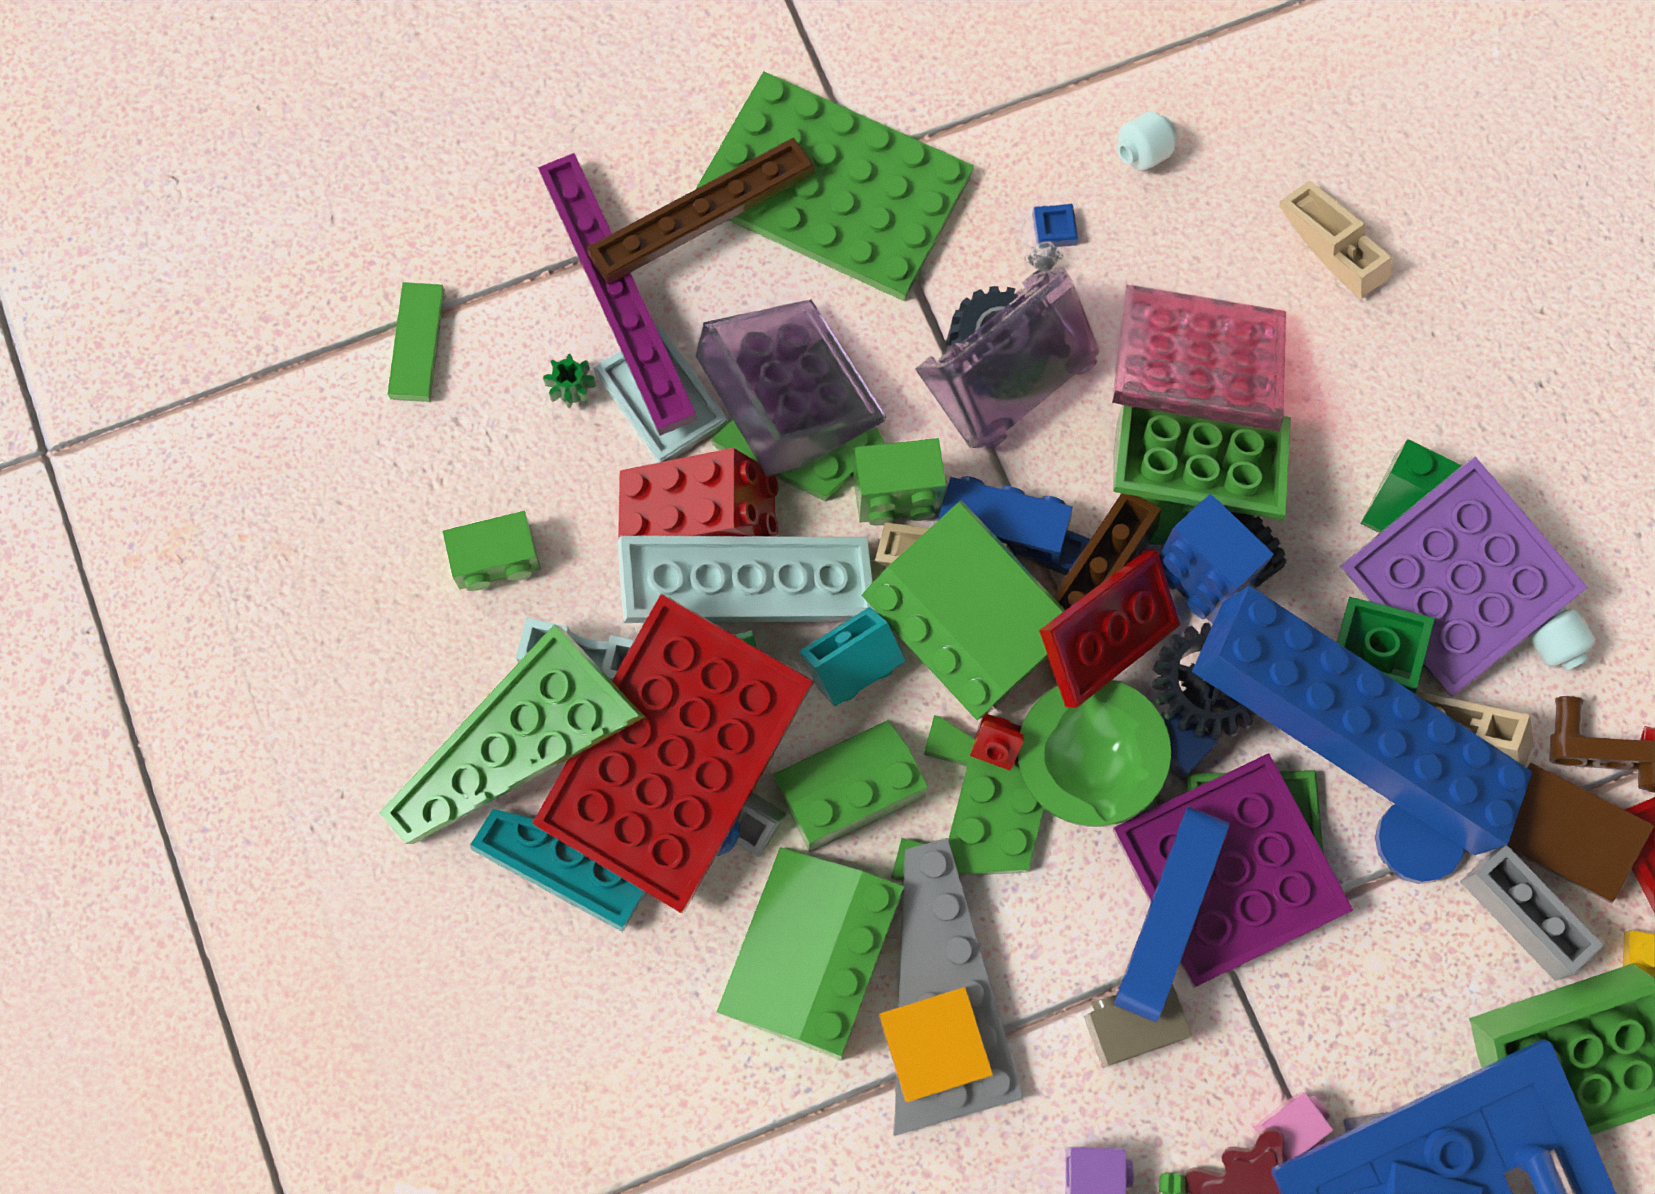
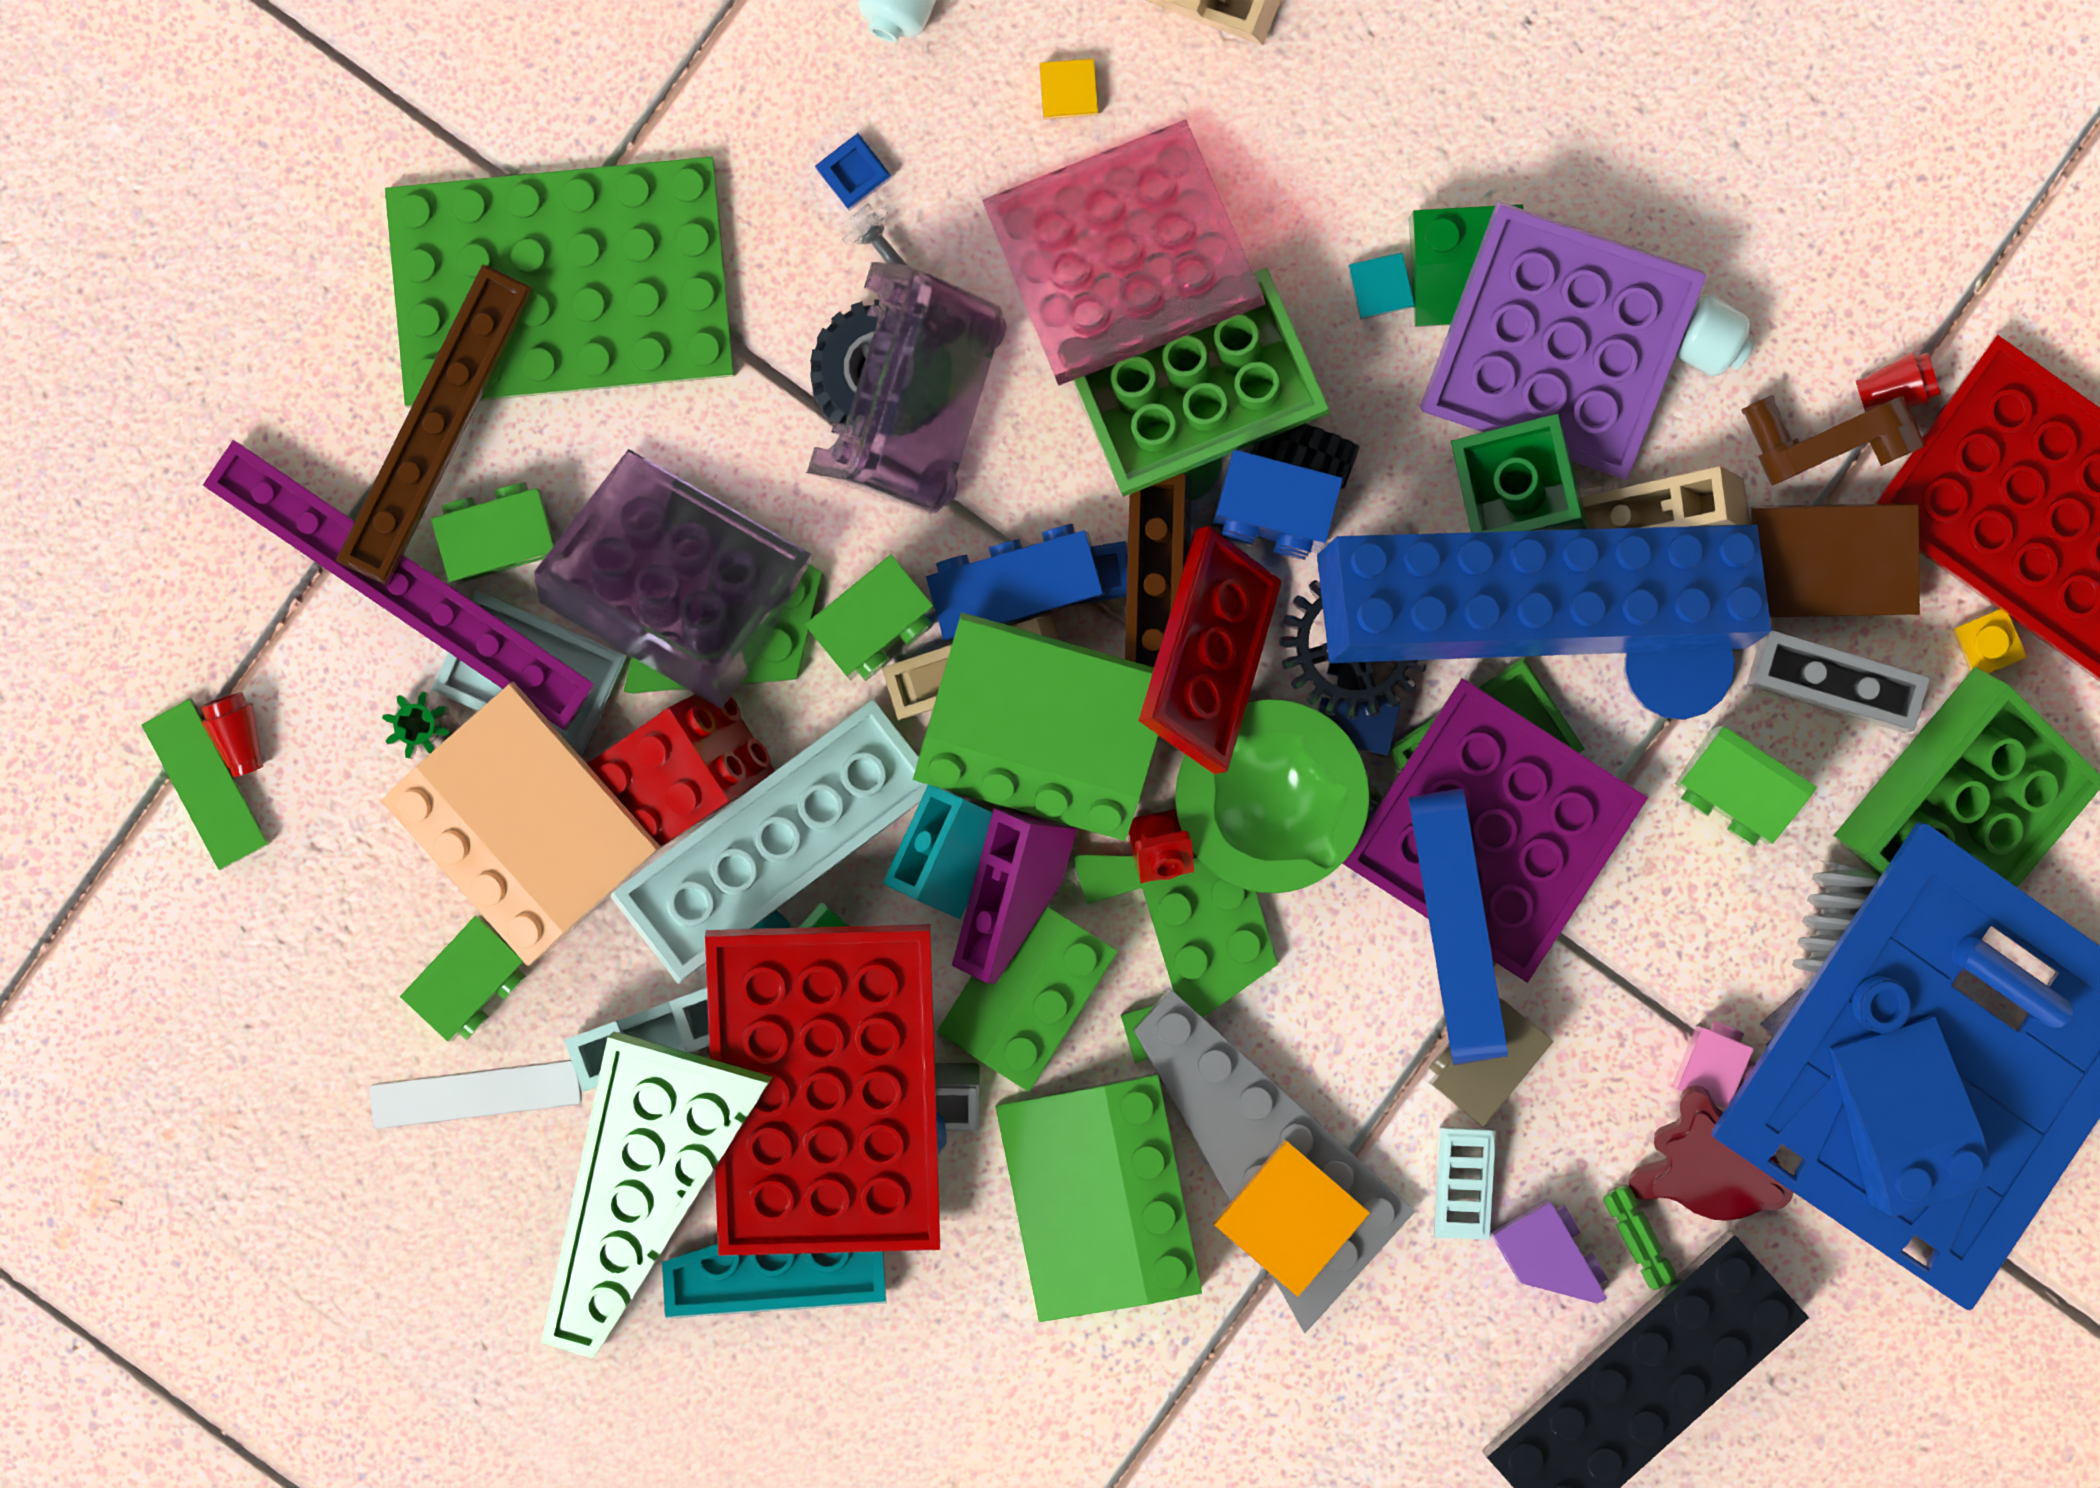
camera: 30 degrees left, 15 degrees up
none -> red cone [200,692,264,778]
none -> white sticker [369,1061,581,1129]
none -> light nougat slope [381,681,661,966]
none -> bright green brick [431,482,560,585]
none -> magenta slope [951,808,1077,984]
none -> yellow tile [1039,58,1098,120]
none -> teal tile [1348,252,1415,320]
none -> light aqua slope [1434,1127,1496,1240]
none -> bright green slope [1674,726,1817,847]
none -> light grey piece [1792,860,1881,973]

